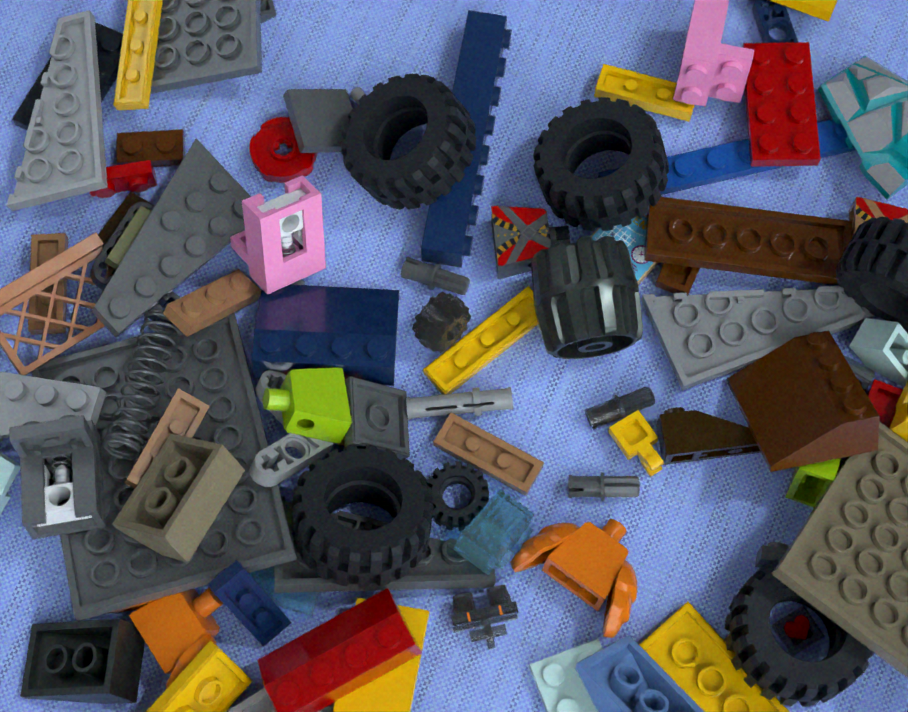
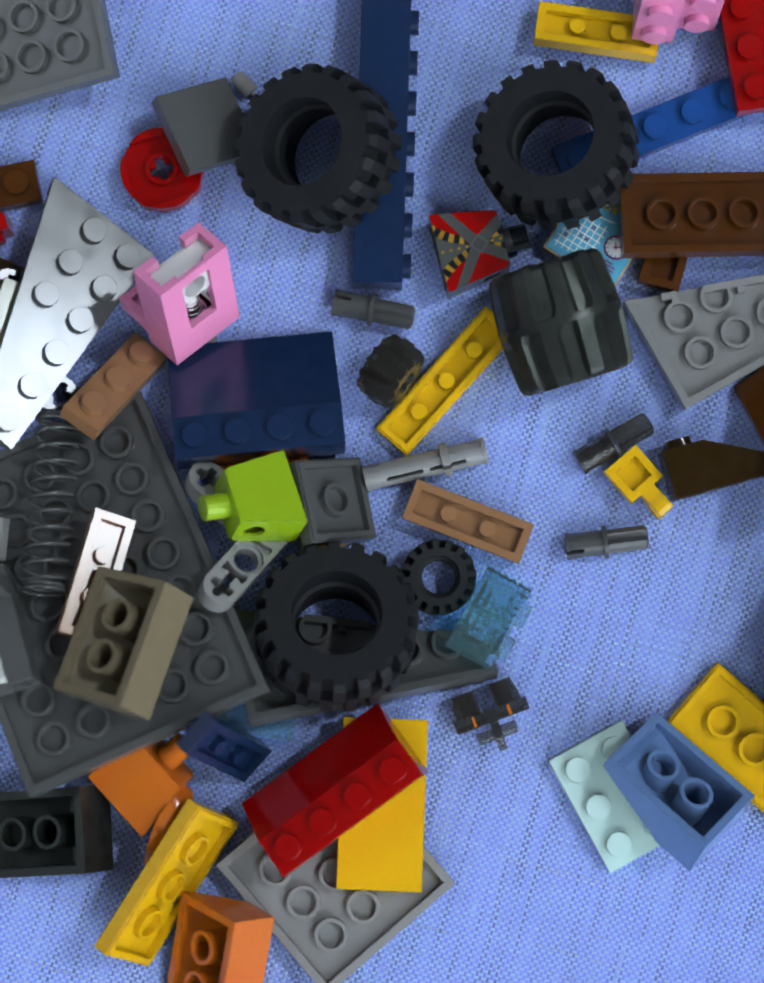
camera: 10 degrees left, 15 degrees up
orange torso [510,519,638,638] -> none

